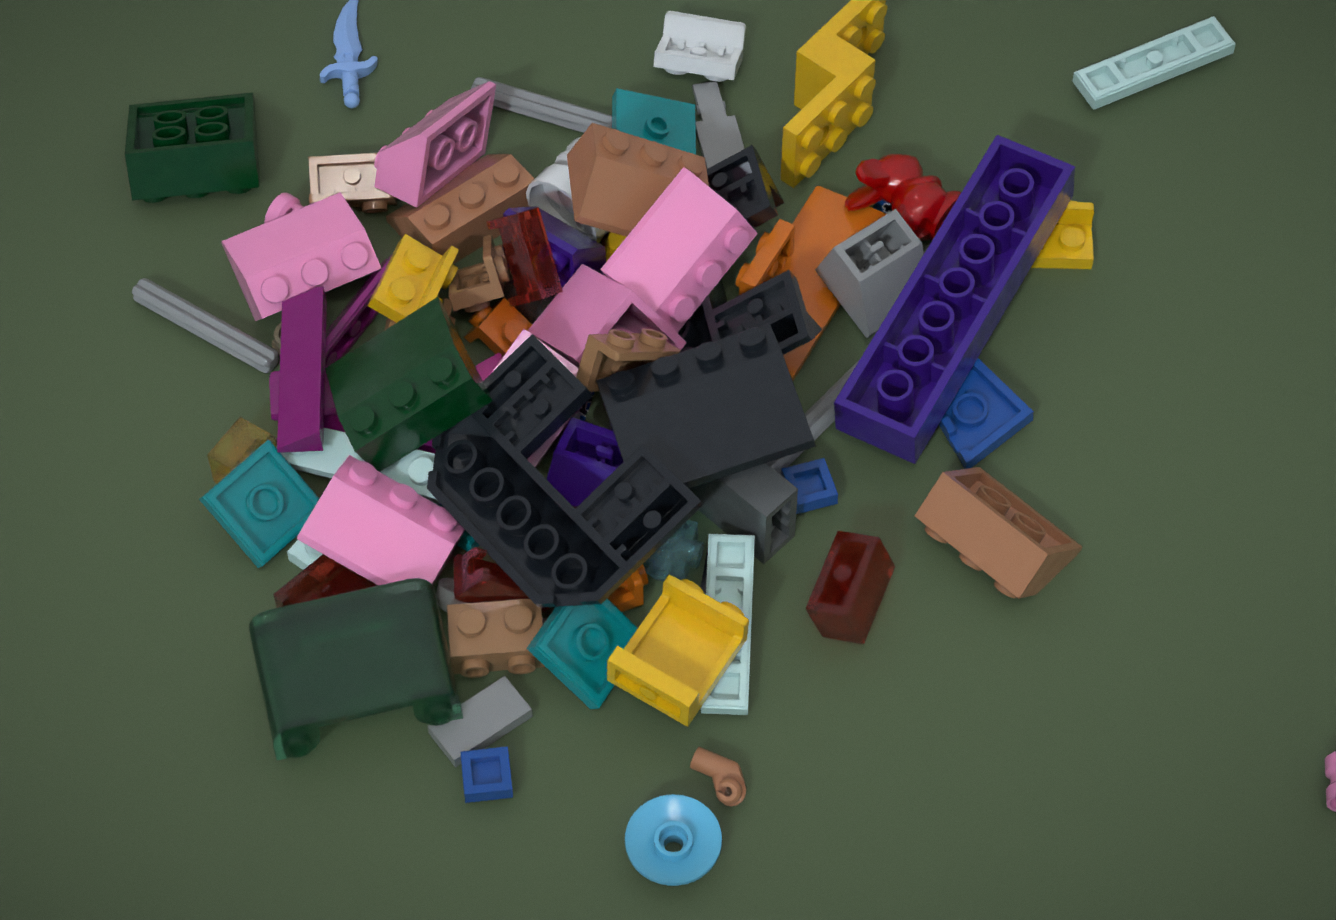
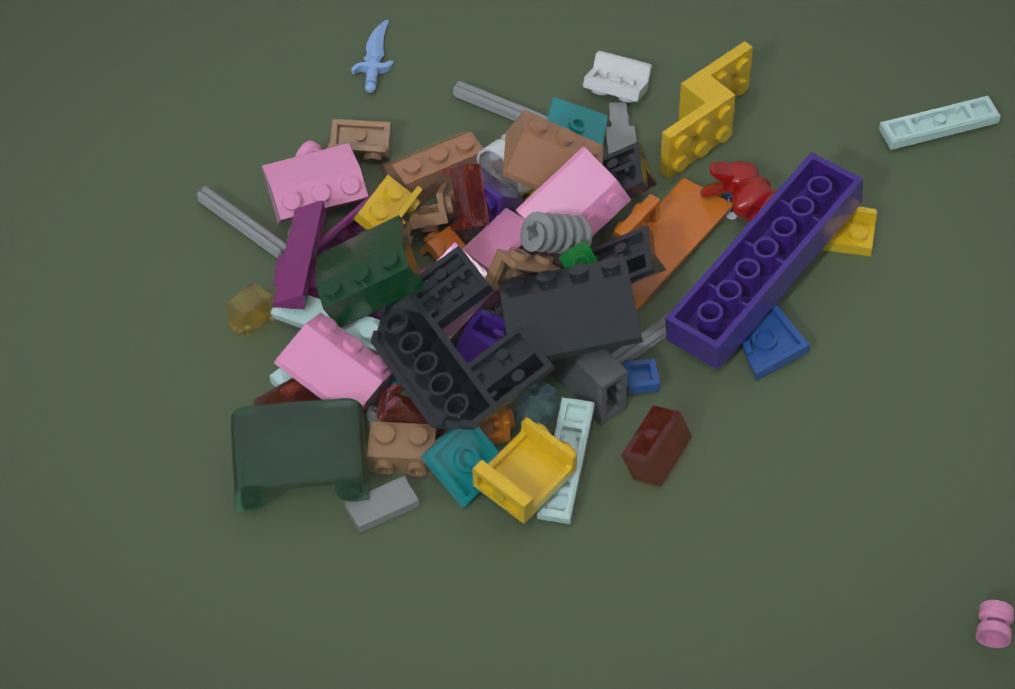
camera: 10 degrees right, 5 degrees down
dark green slope [125,93,260,203] -> none
teal plate [199,440,319,568] -> none
bright pink slope [374,81,496,208] -> none
blue plate [460,746,513,803] -> none
medium azure dish [625,794,722,886] -> none
nougat arm [690,747,747,806] -> none
light grey slope [815,209,924,338] -> none
nougat slope [915,467,1083,599] -> none
none -> light grey piece [520,211,592,254]
none -> green bracket [559,241,598,269]

